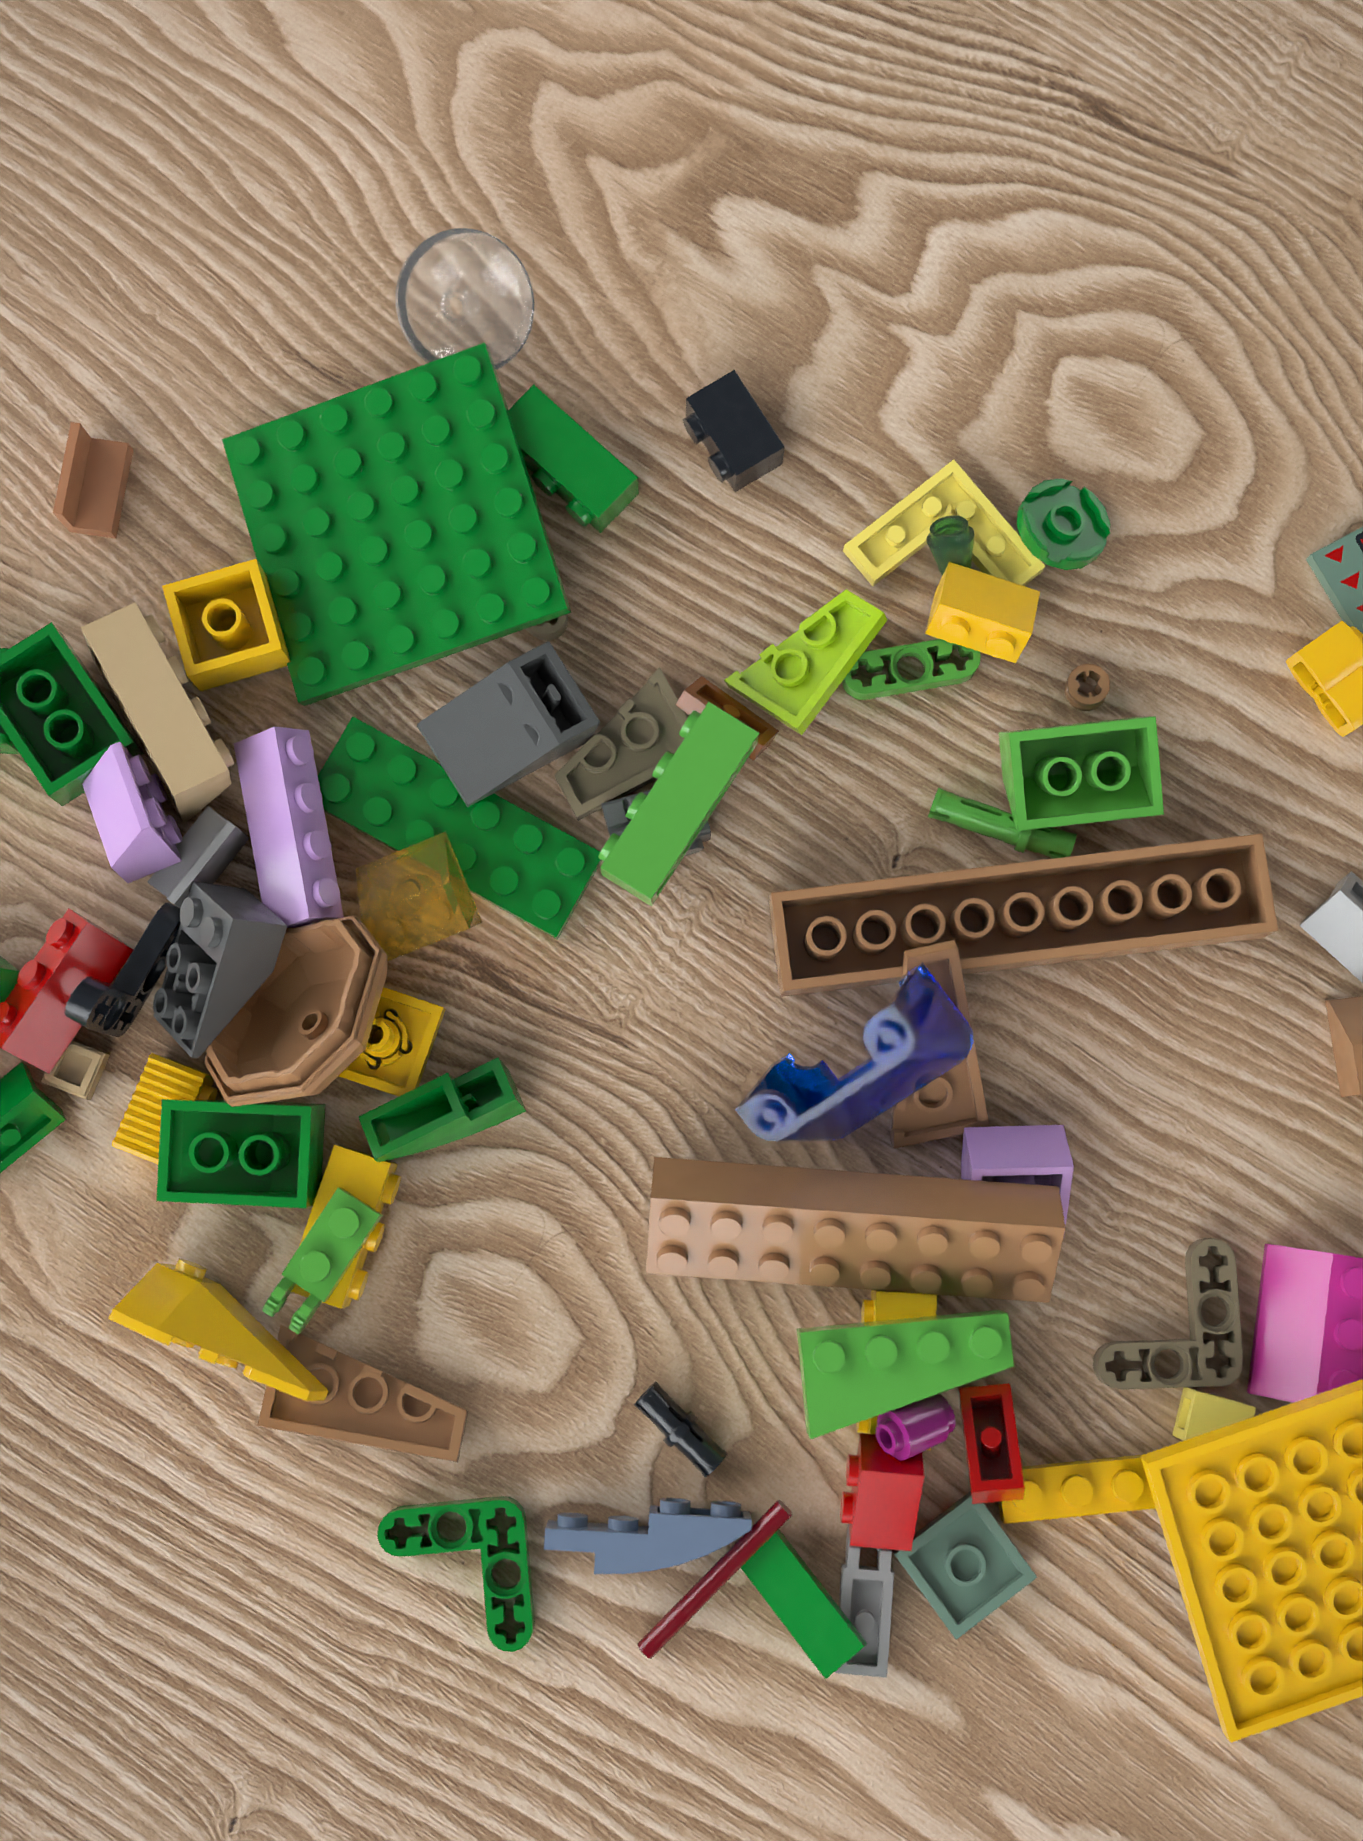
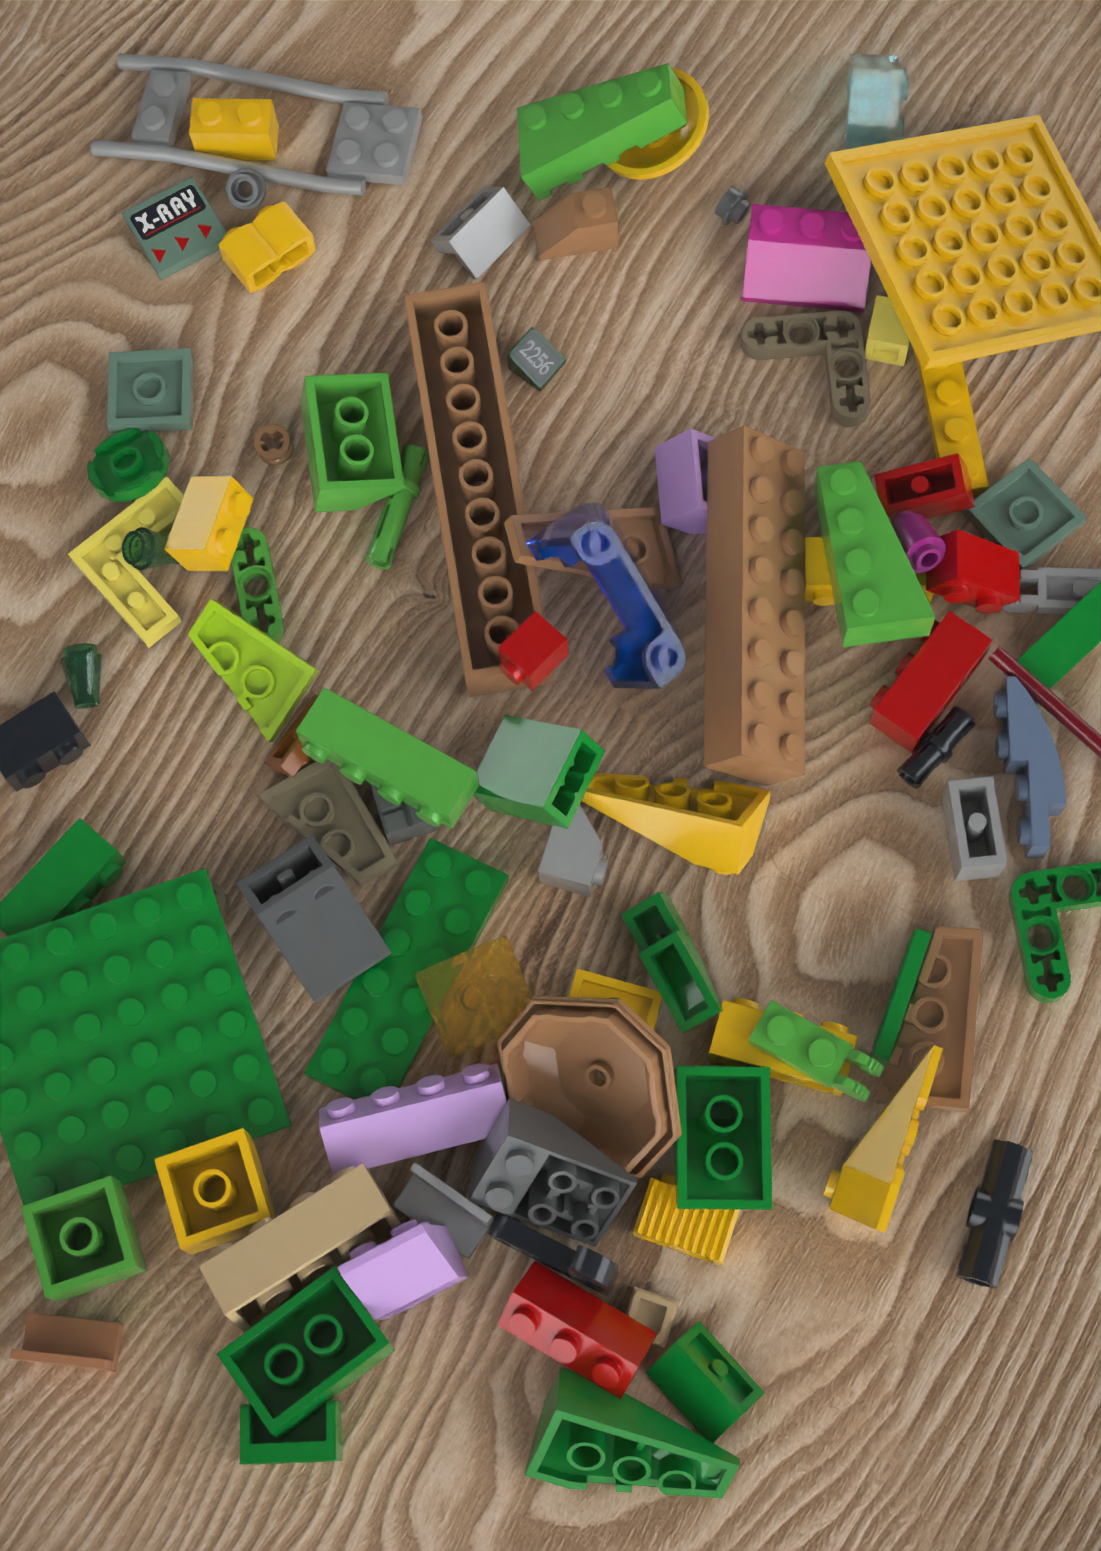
camera: 85 degrees left, 10 degrees down
none -> bright green brick [21,1176,148,1302]
none -> clear green cone [60,643,103,709]
none -> sand green plate [107,348,194,434]
none -> brick [473,715,605,829]
none -> red brick [498,611,569,691]
none -> slope [507,327,566,391]
none -> light grey slope [538,804,609,897]
none -> yellow wedge [581,772,771,875]
none -> red brick [869,610,993,753]
none -> green tile [869,928,932,1069]
none -> light grey brick [941,776,1007,882]
none -> black piece [956,1139,1033,1289]

